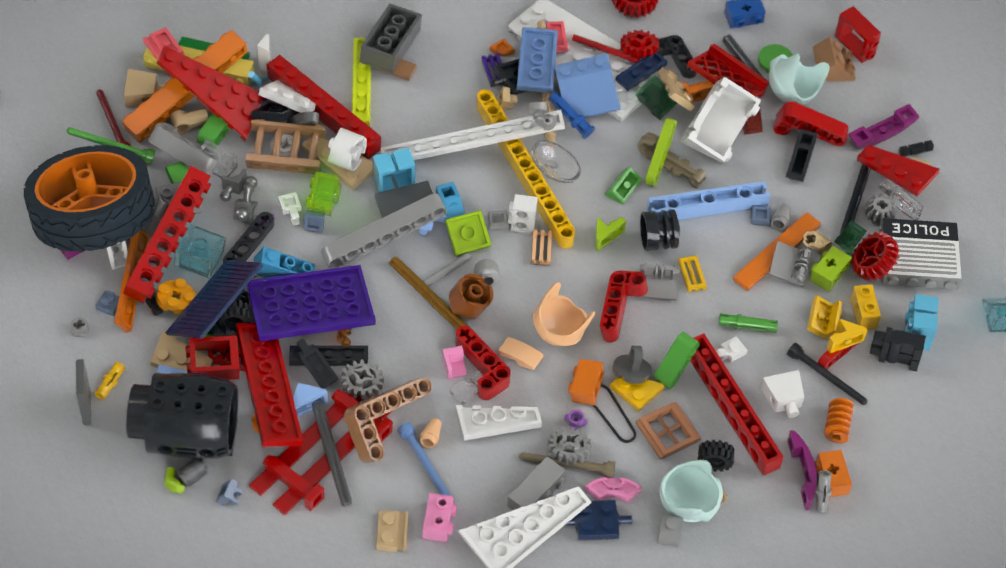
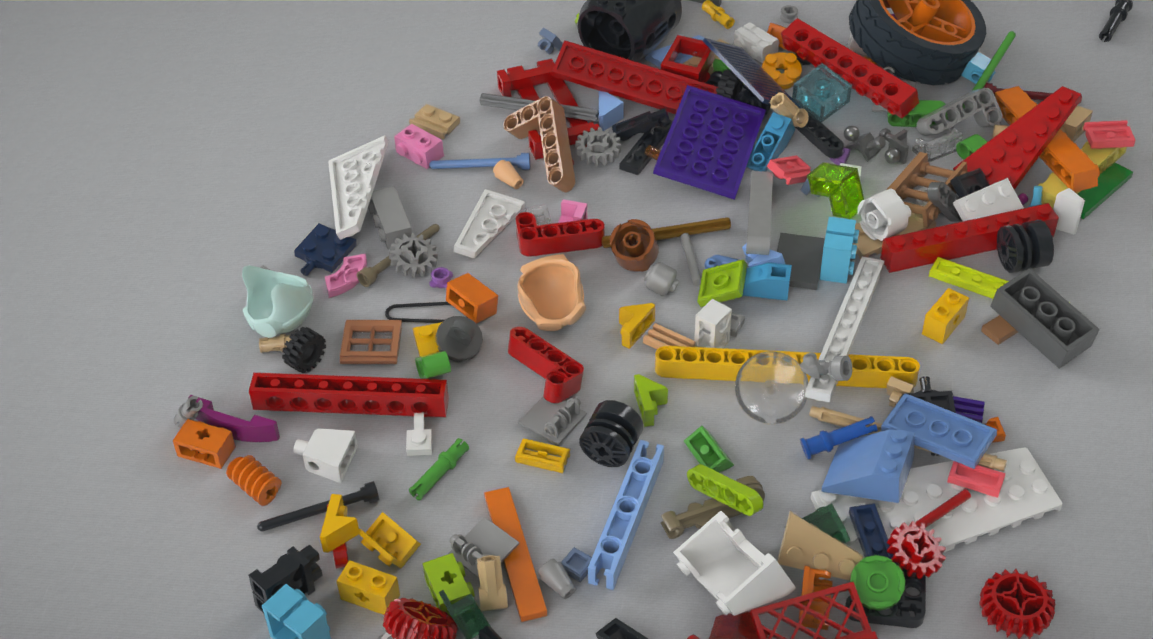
camera: 125 degrees right, 10 degrees down
none -> yellow slope [619,303,655,349]
none -> medium blue arm [704,255,738,269]
none -> white brick [733,22,779,63]
none -> coral plate [767,155,813,185]
none -> tan piece [769,93,809,127]
none -> bright green tile [850,555,905,611]
none -> yellow brick [922,288,969,344]
none -> black wheel [997,219,1054,273]

